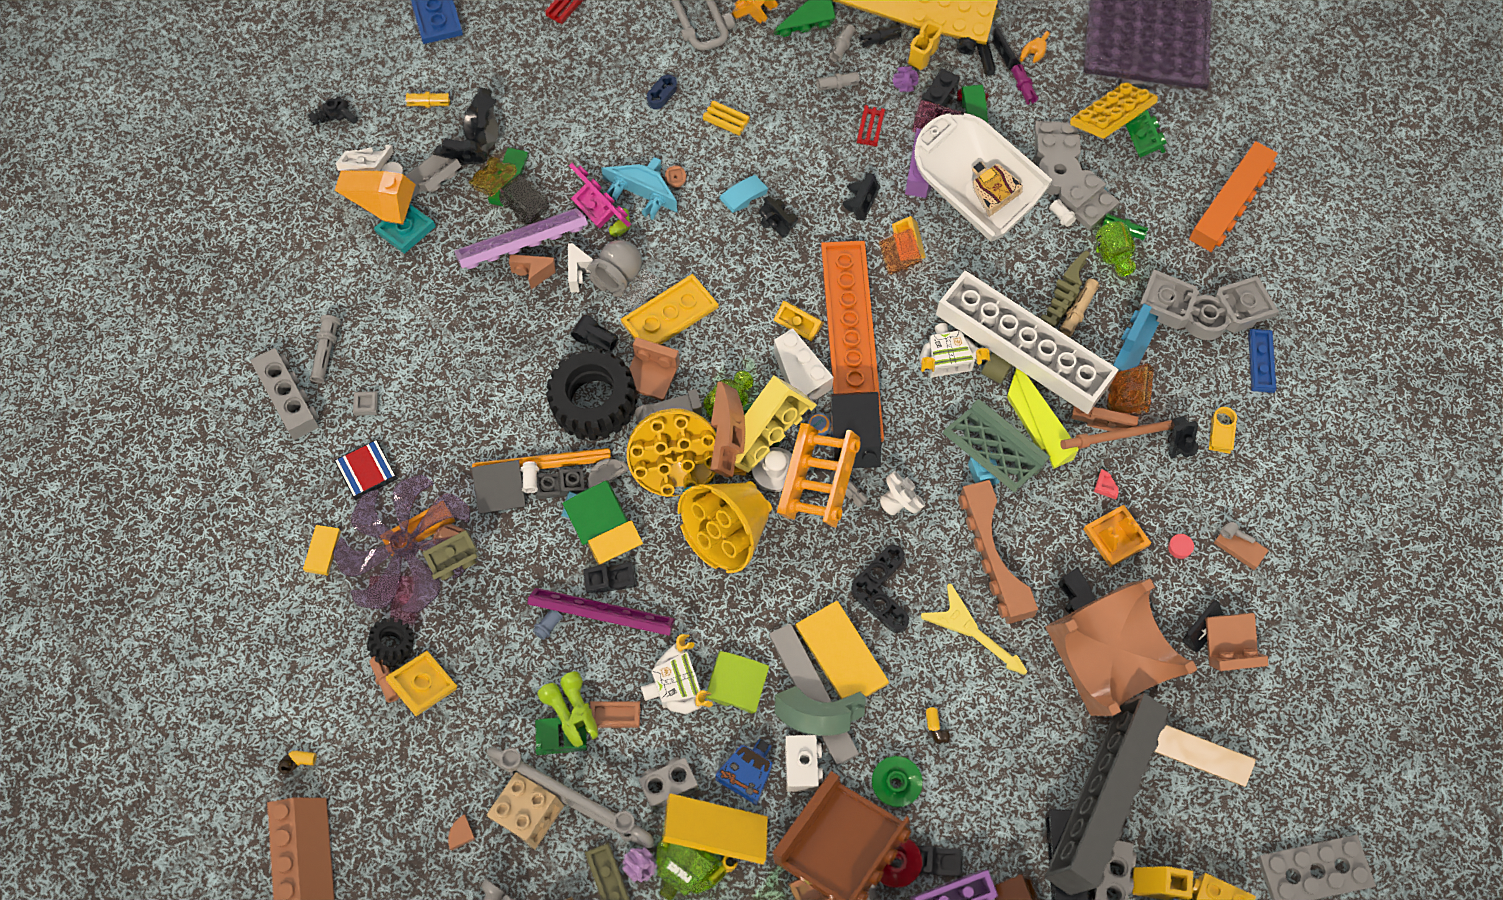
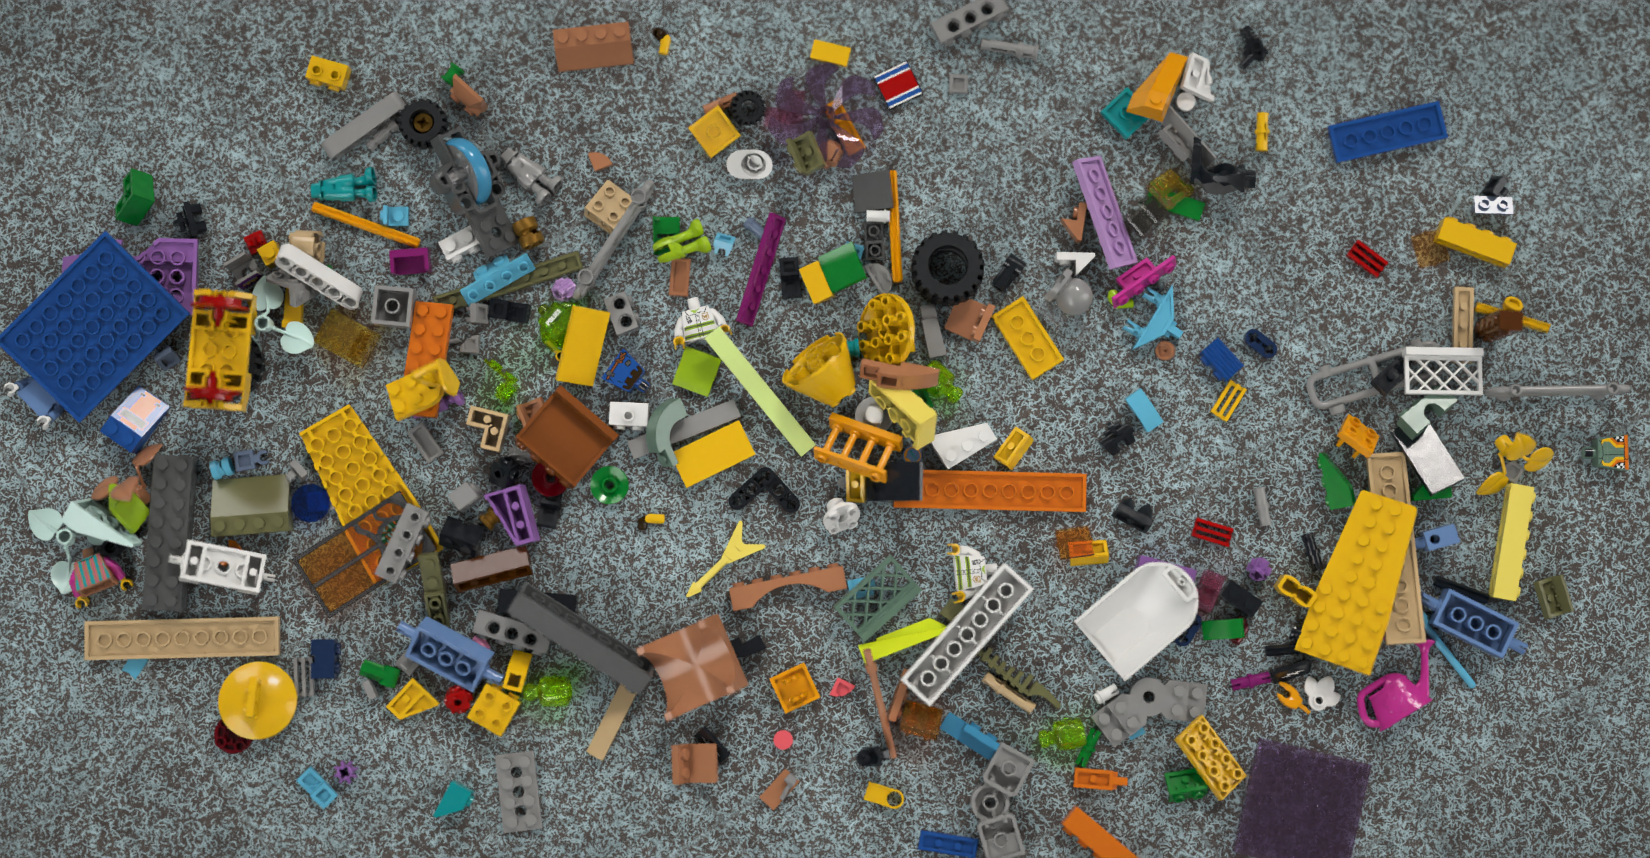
camera: 90 degrees right, 20 degrees up
light grey pin [829,24,856,62] -> none
torso [972,161,1023,217] -> none
none -> clear neon green piece [523,674,572,707]
none -> yellowish green tile [704,326,816,457]
none -> medium azure tile [713,232,736,256]
none -> white piece [726,149,773,179]
none -> yellow slope [846,463,867,503]
none -> orange hinge [1073,767,1128,790]
none -> blue brick [1199,337,1244,382]
none -> white plate [1304,676,1341,711]

